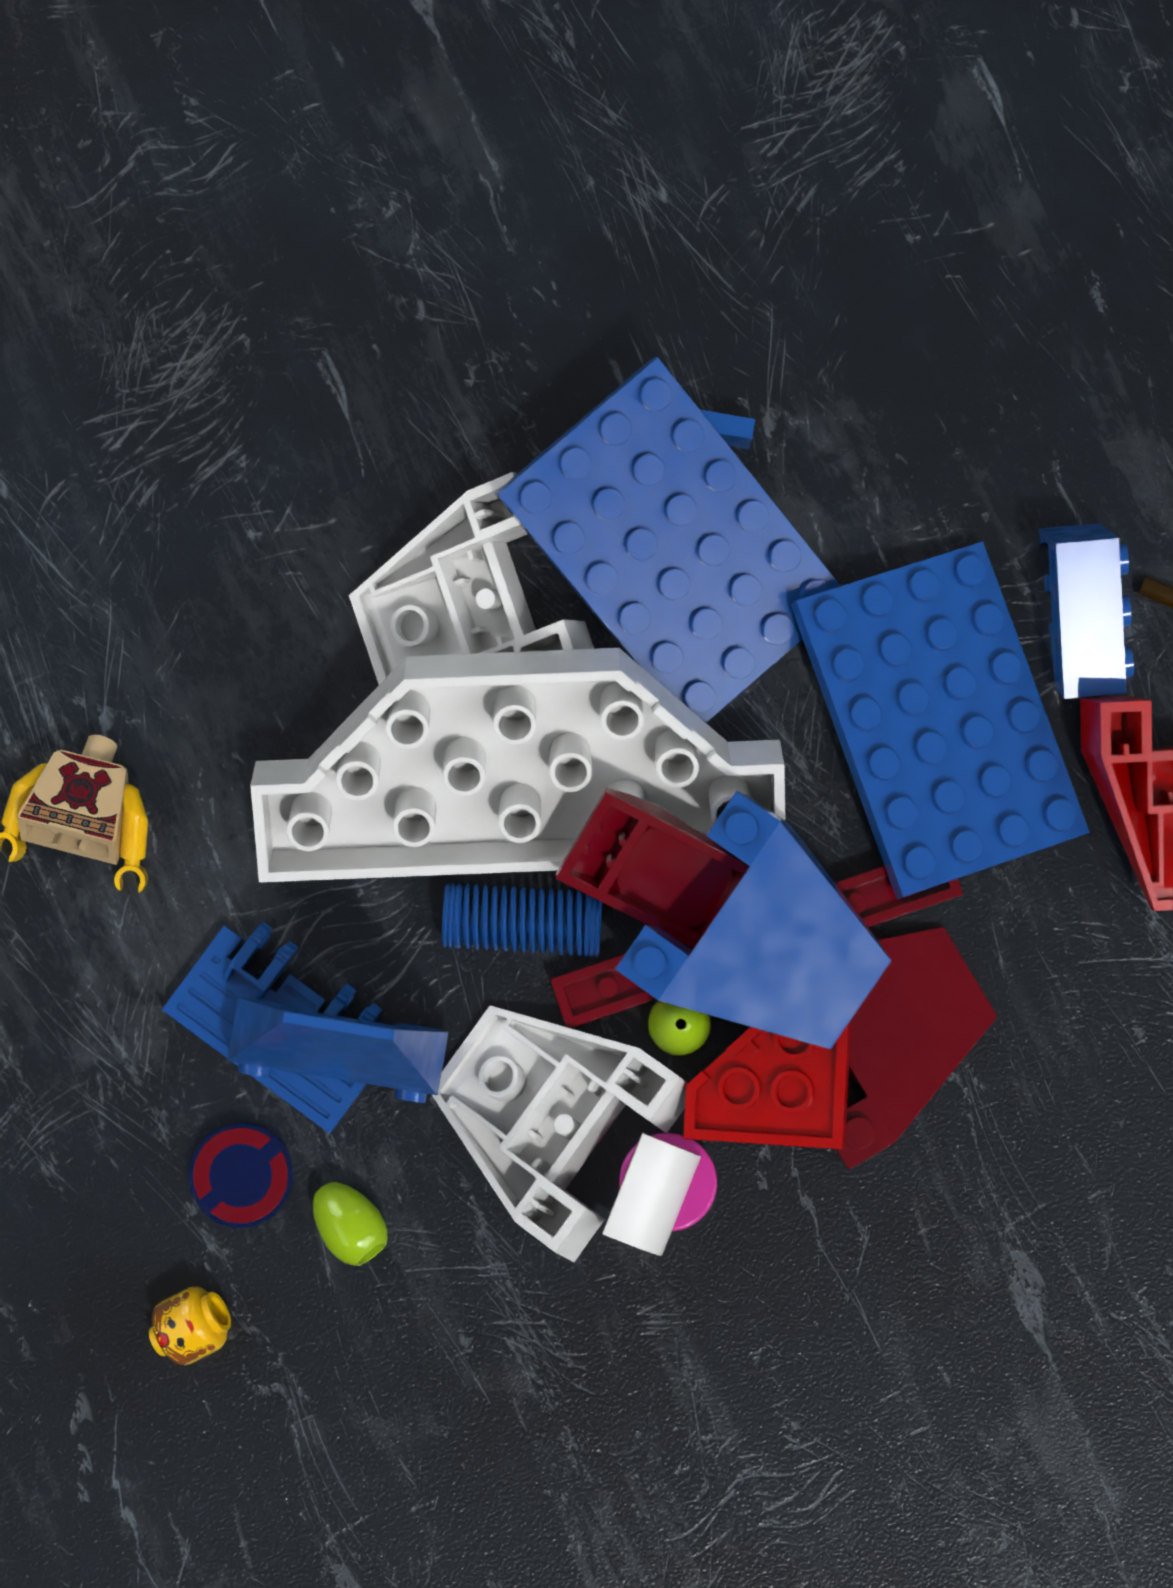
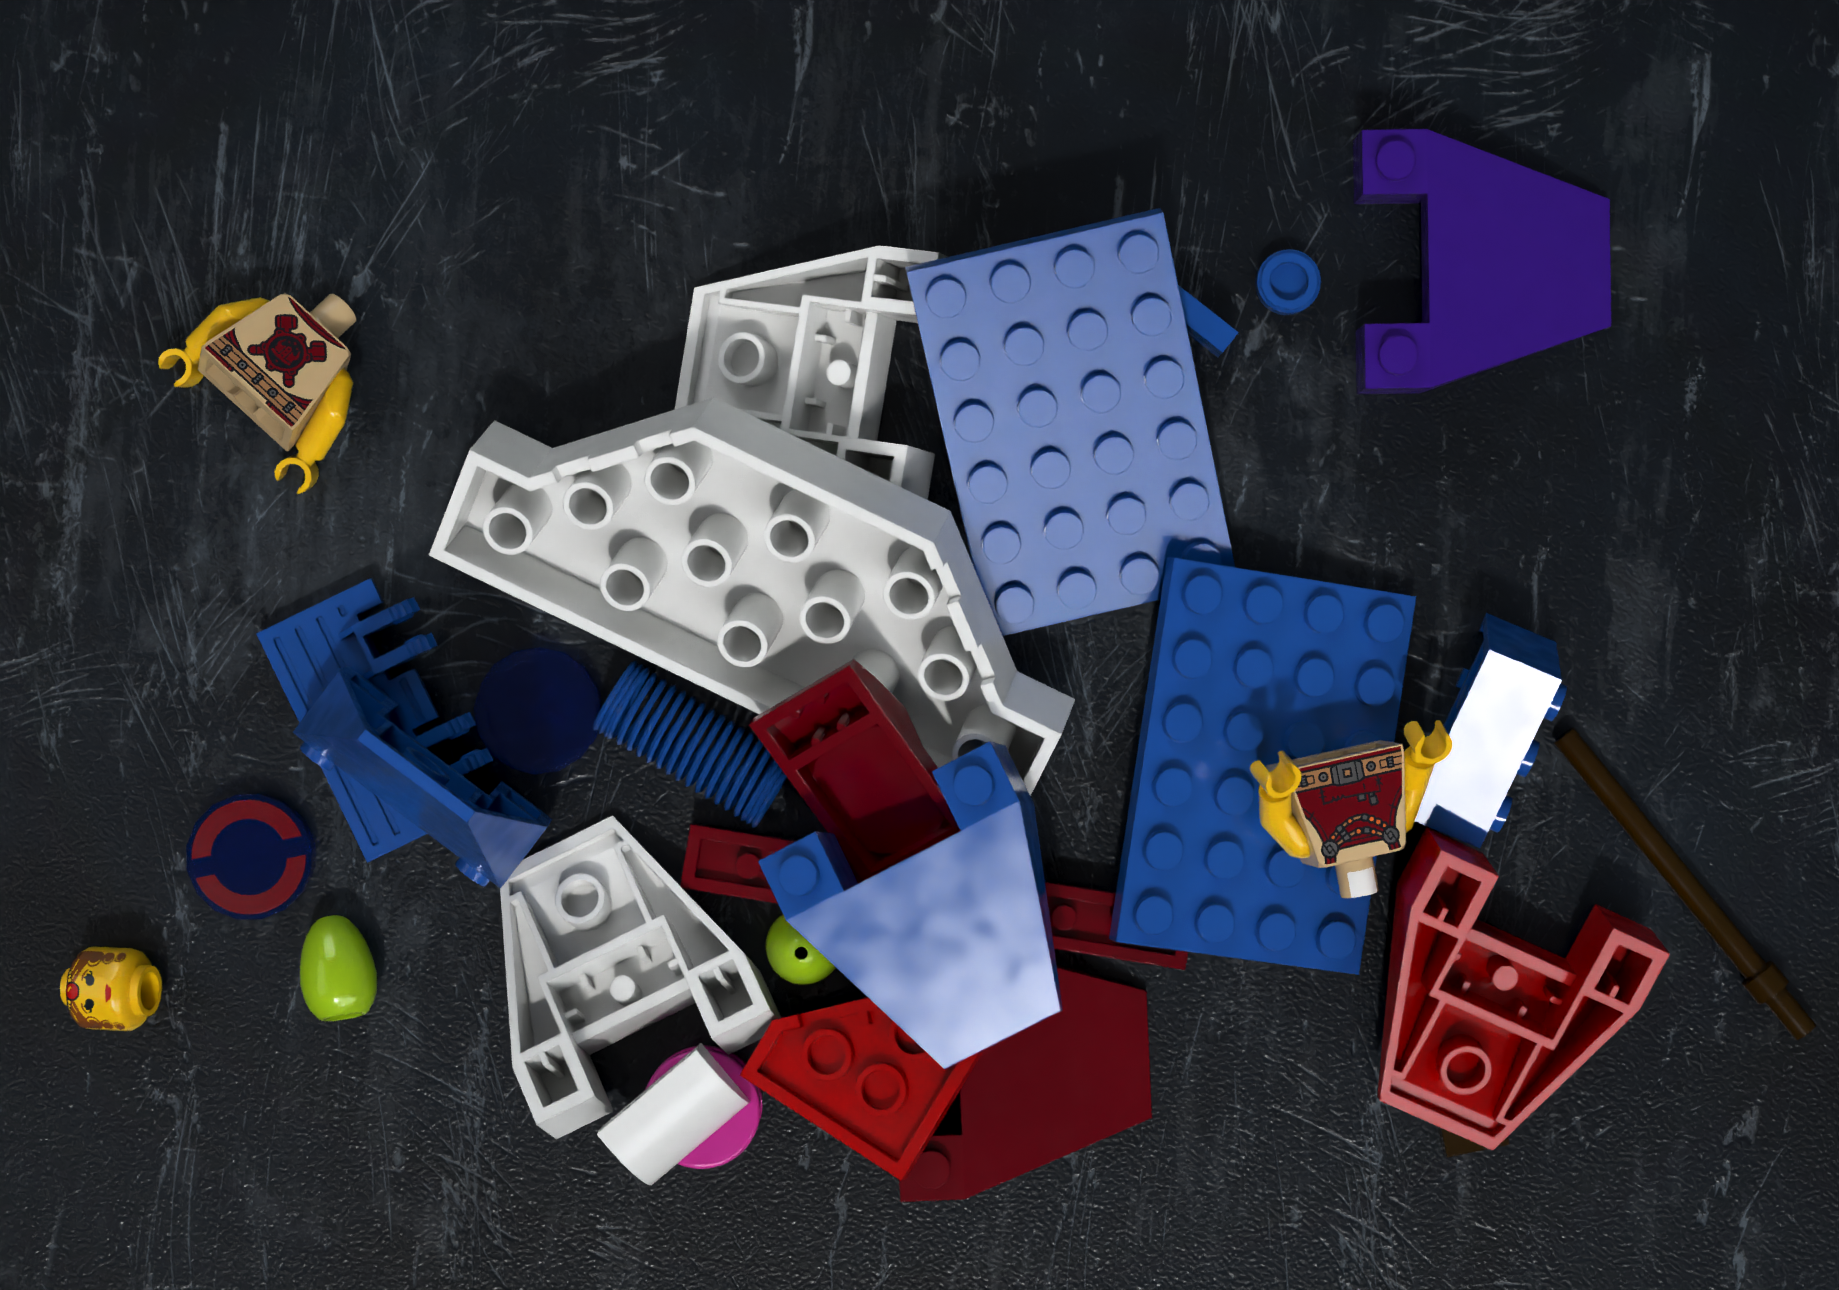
camera: 20 degrees right, 5 degrees up
none -> clear blue tile [474,647,602,775]
none -> torso [1250,720,1452,898]
none -> blue tile [1255,249,1321,315]
none -> dark purple wedge [1353,129,1611,394]

